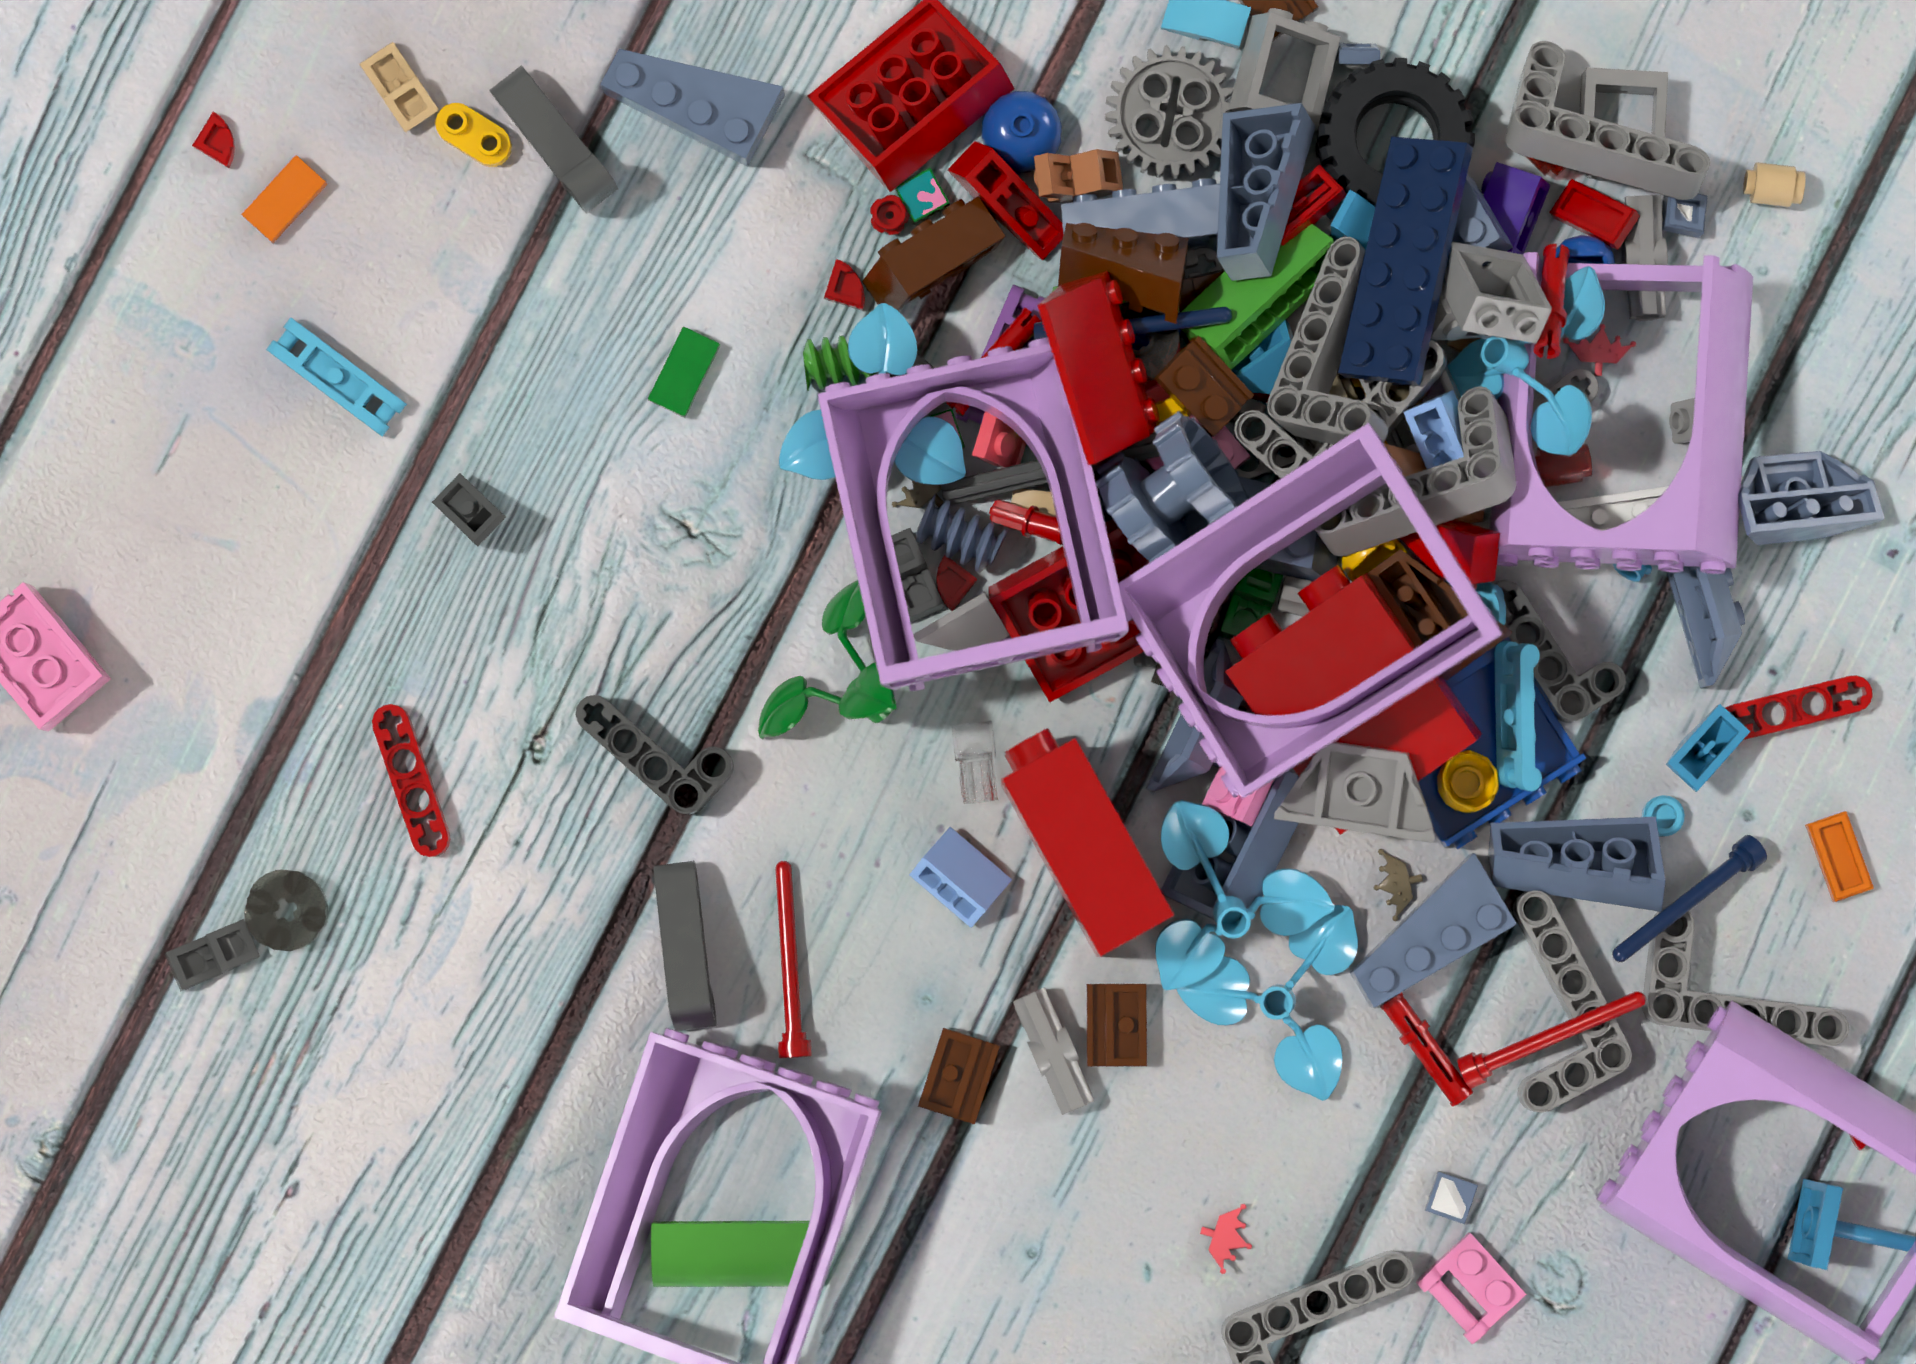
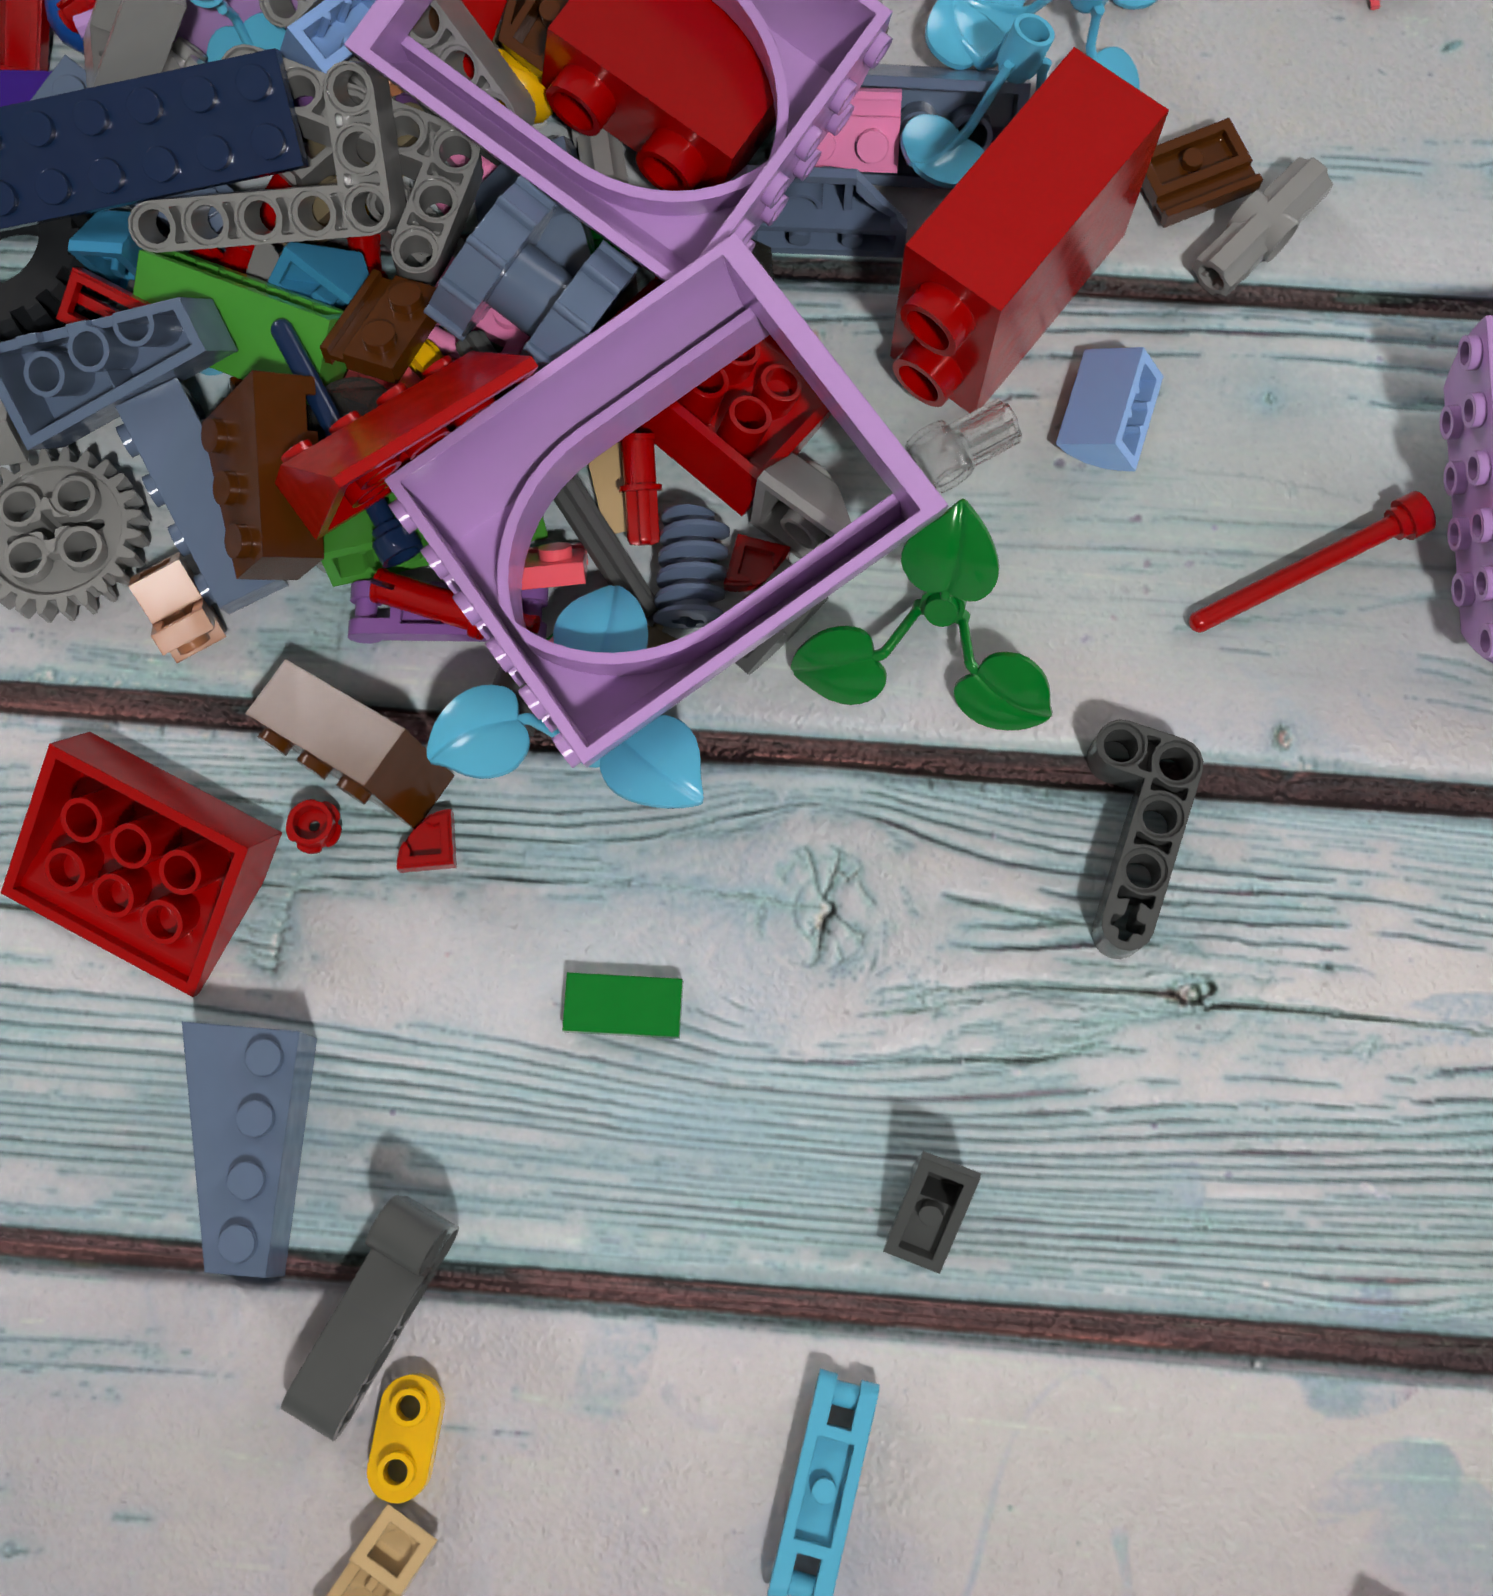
camera: 115 degrees left, 10 degrees down
red beam [372,704,450,857] -> none
dark grey beam [654,861,717,1031] -> none
bright green piece [803,335,887,391] -> none
tile [895,168,950,225] -> none
reddish brown plate [918,1028,1000,1125] -> none
red slope [947,141,1064,261] -> none
blue cylinder [981,91,1062,173] -> none

